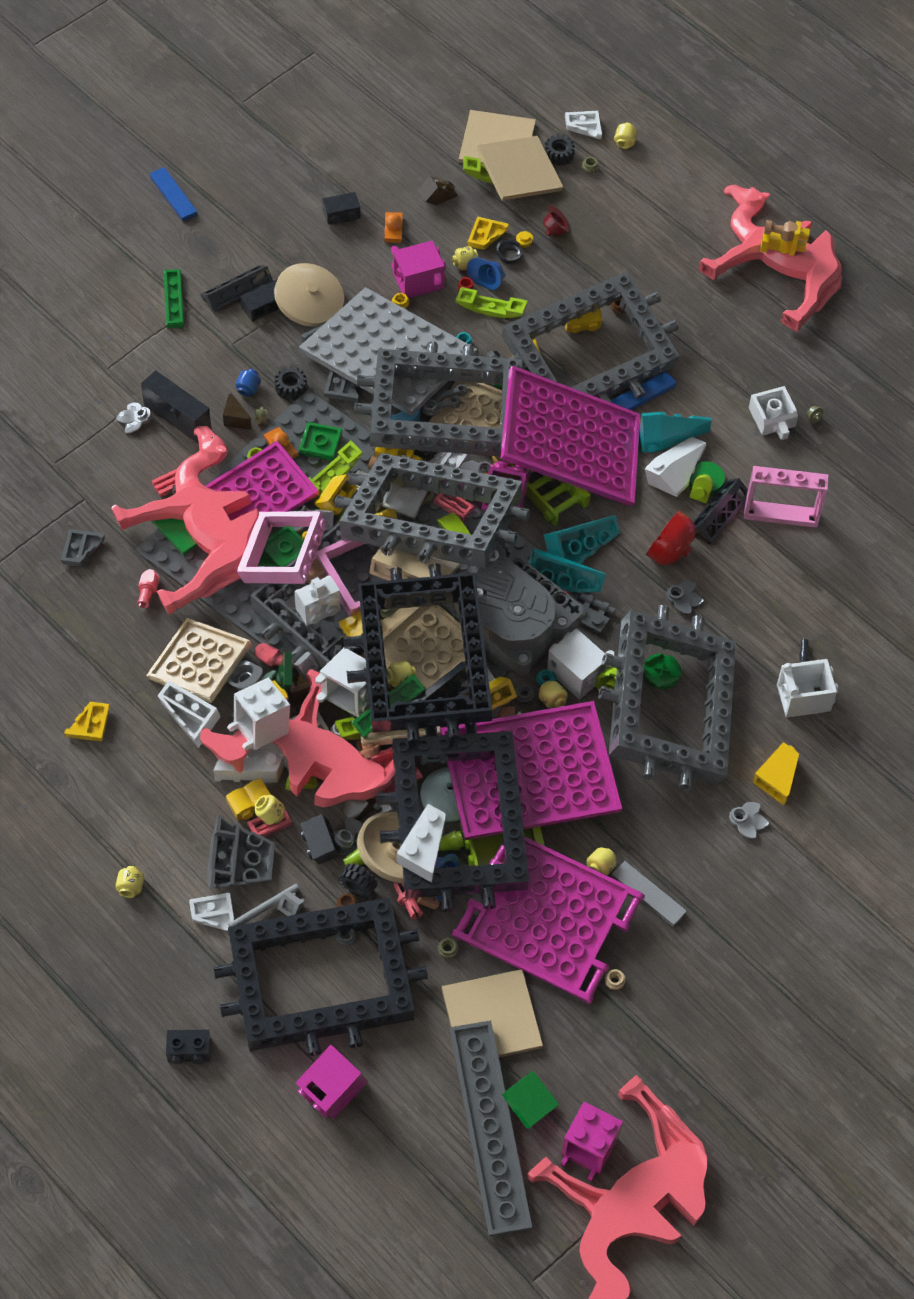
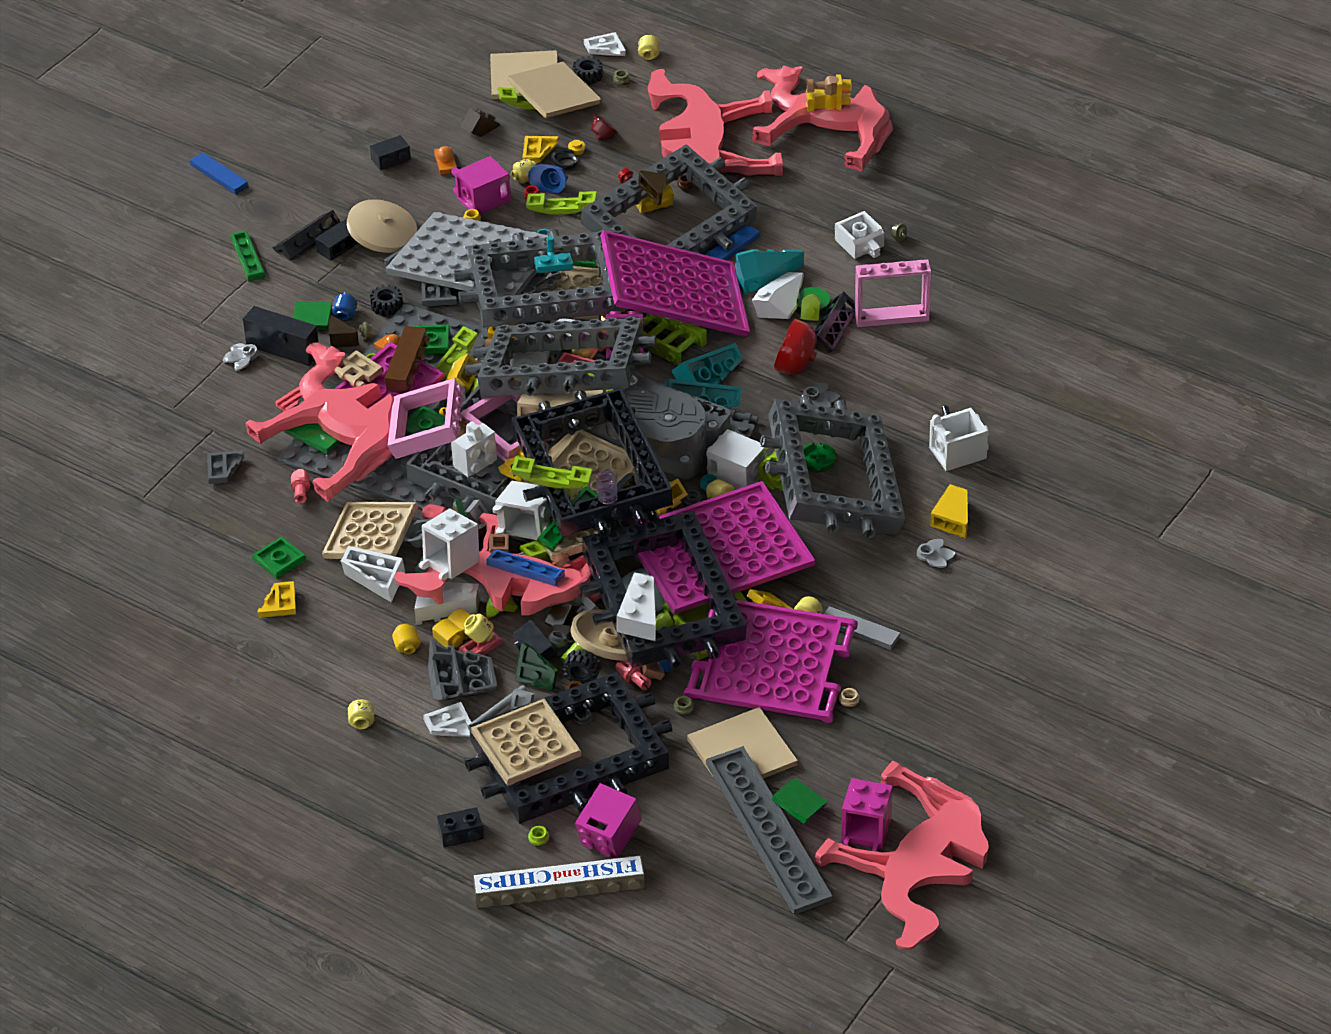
camera: 10 degrees left, 15 degrees down
none -> green tile [252,536,307,579]
none -> green tile [293,301,332,330]
none -> tan plate [335,351,383,387]
none -> reddish brown brick [384,326,430,393]
none -> yellow head [392,624,421,654]
none -> tan tile [471,699,581,786]
none -> brick [473,855,645,908]
none -> blue tile [486,549,565,586]
none -> nougat slope [489,534,509,552]
none -> lime slope [511,456,592,488]
none -> dark green wing [515,642,558,691]
none -> lime plate [528,826,549,846]
none -> teal plate [534,236,573,273]
none -> clear purple plate [596,471,618,504]
none -> red plate [617,168,633,184]
none -> dark brown slope [638,170,667,206]
none -> coral animal [648,69,783,176]
none -> yellow wing [747,589,793,609]

